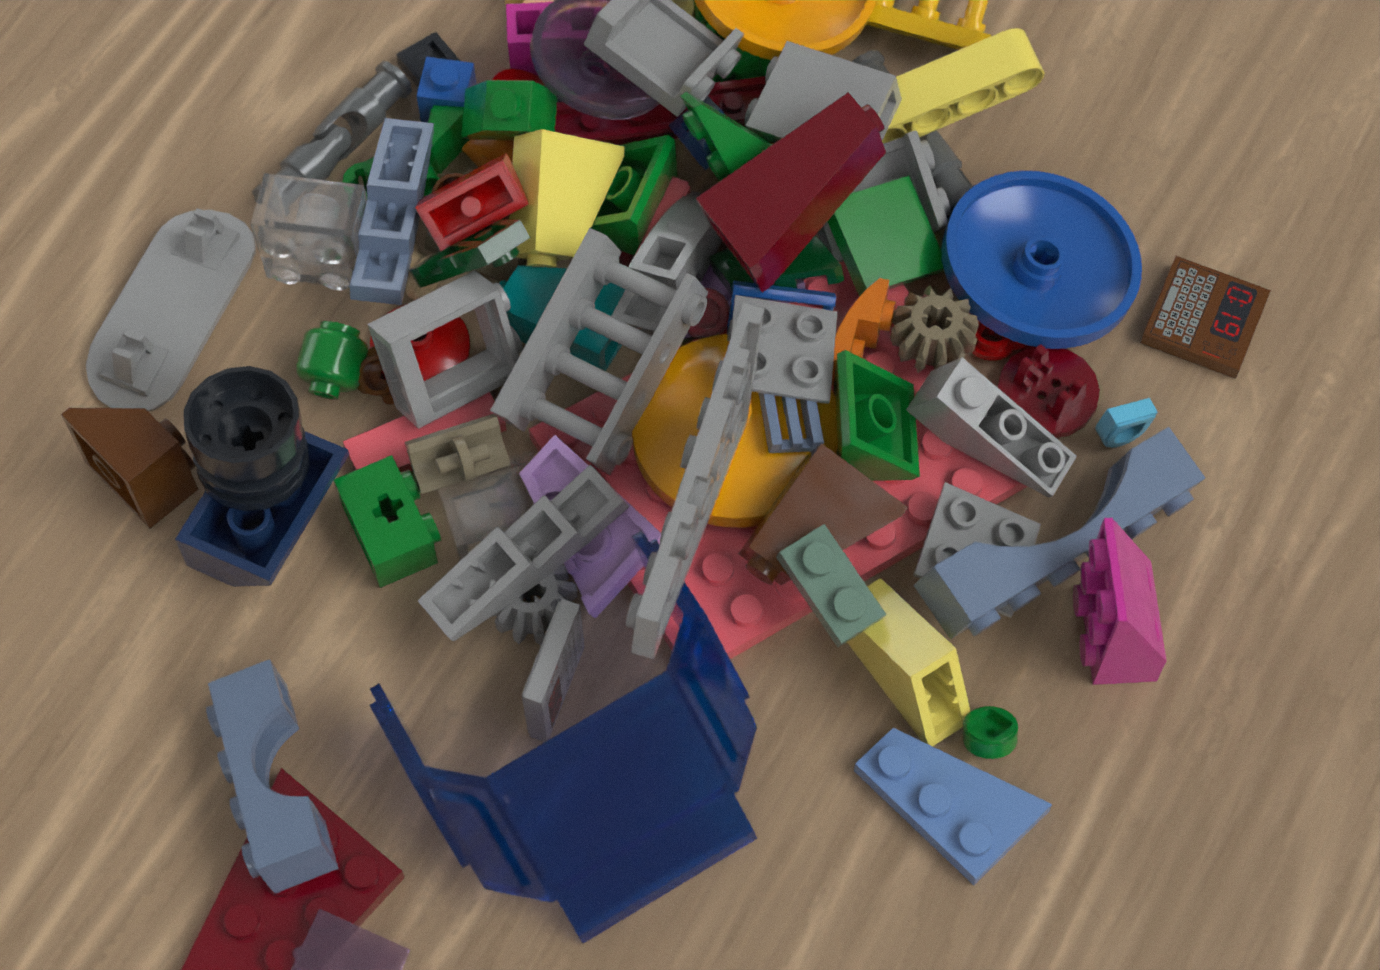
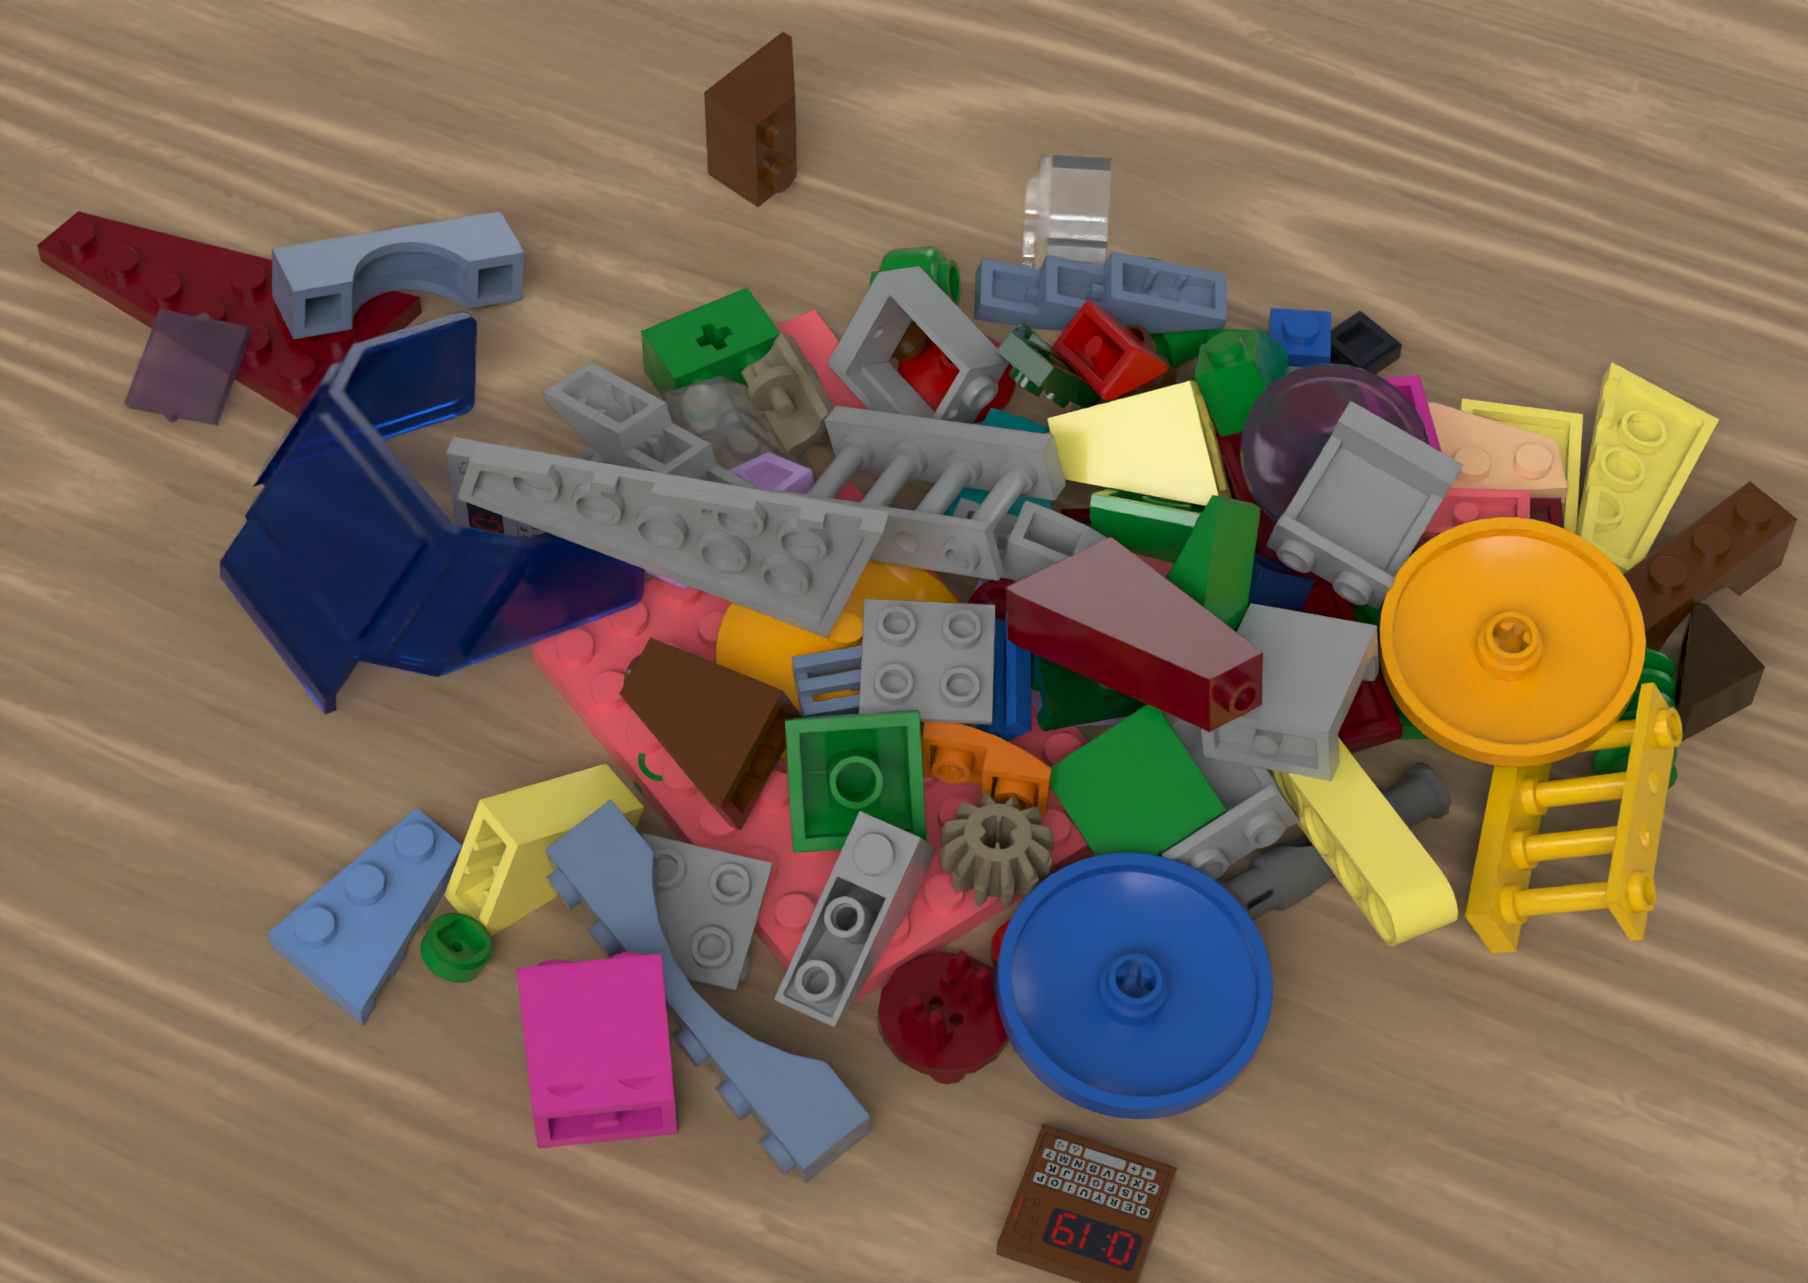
camera: 85 degrees right, 10 degrees down
light grey piece [86,208,256,411] -> none
dark blue slope [175,431,349,587] -> none
black wheel [183,366,310,511] -> none
dark grey piece [252,61,413,222] -> none
sand green plate [776,524,886,648] -> none
medium azure tile [1095,398,1158,448] -> none

